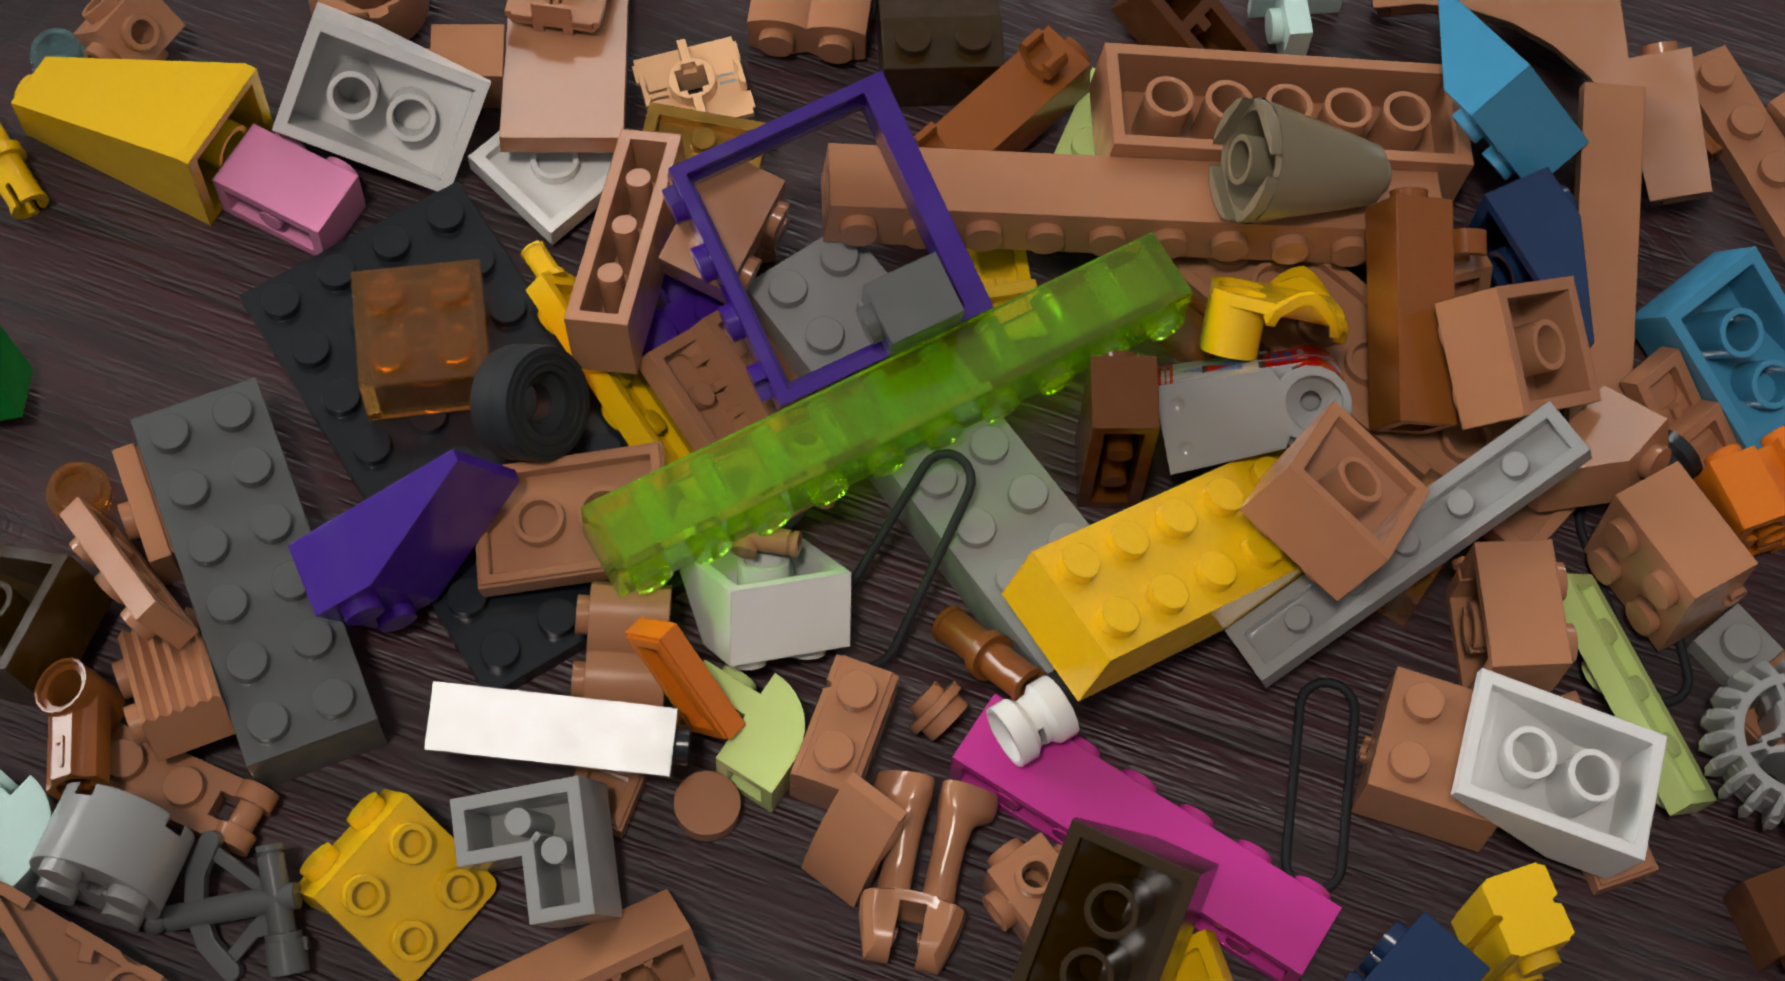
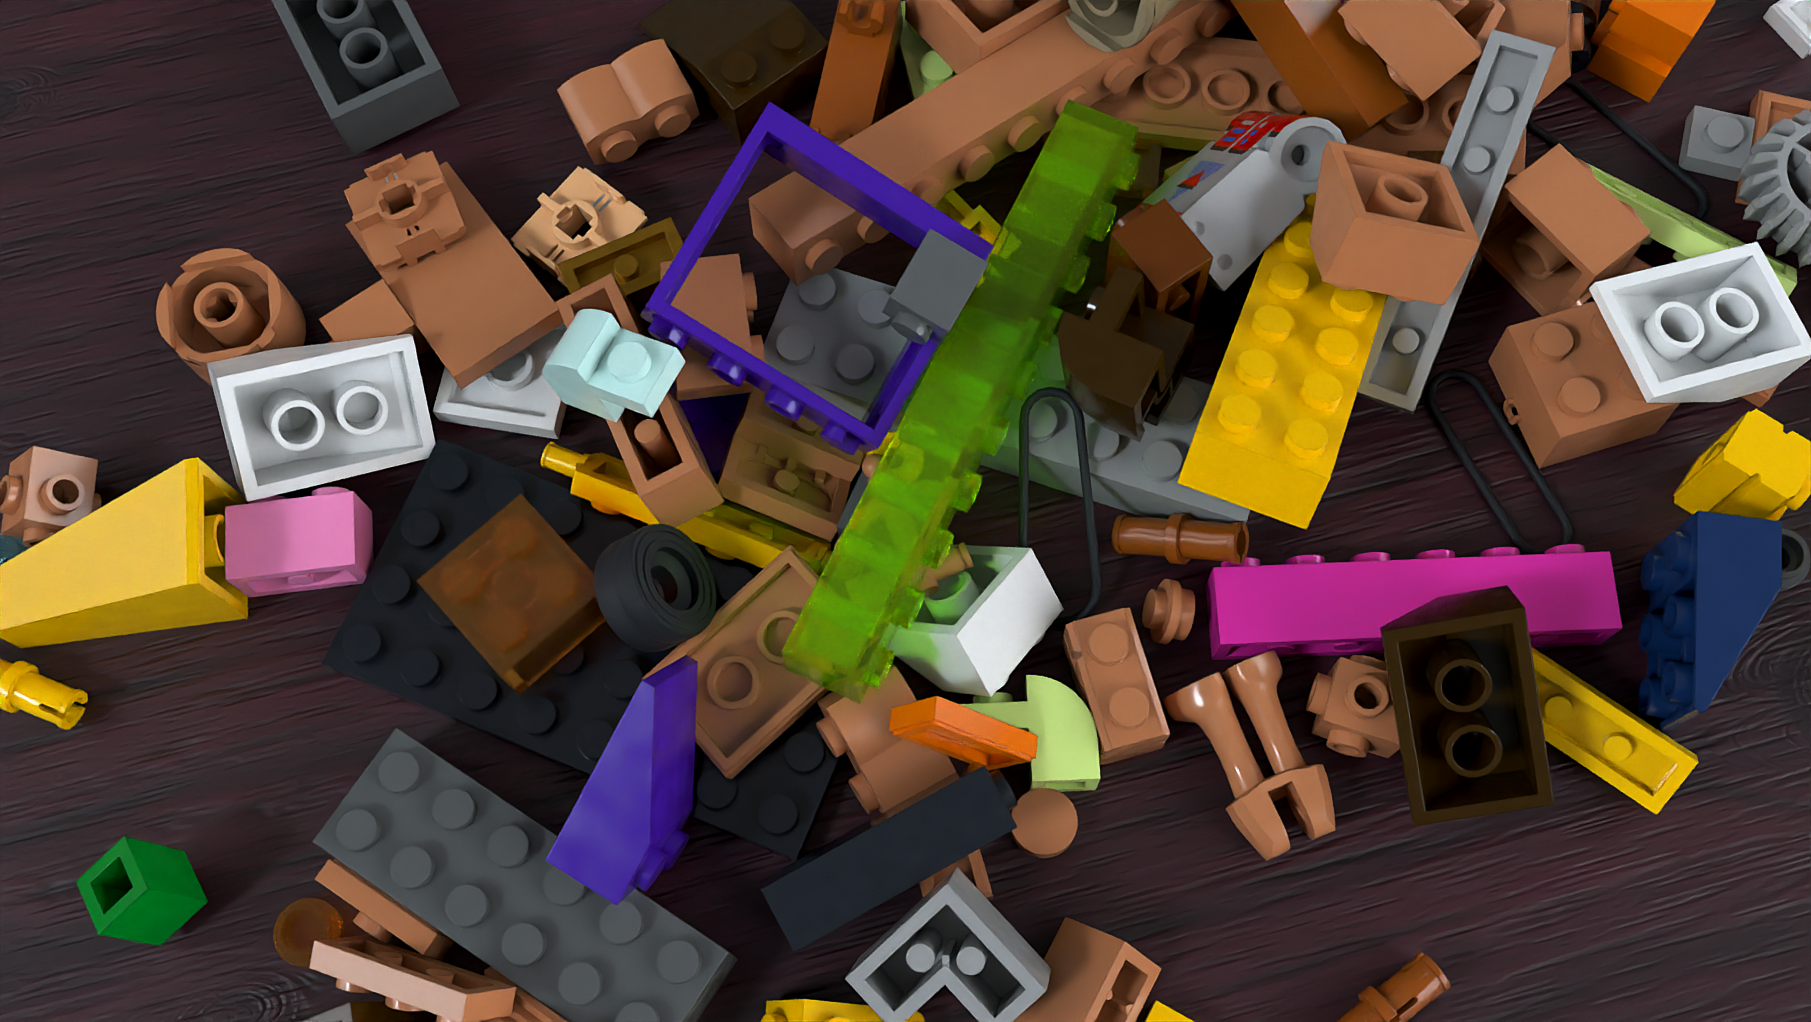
camera: 25 degrees left, 5 degrees up
nougat slope [801,772,908,908] -> none
white wheel [986,676,1080,767] -> none
yellow piece [1200,265,1349,361] -> none
nougat brick [1583,461,1758,652] -> none
none -> light aqua brick [542,309,686,423]
none -> dark brown brick [1057,265,1195,442]

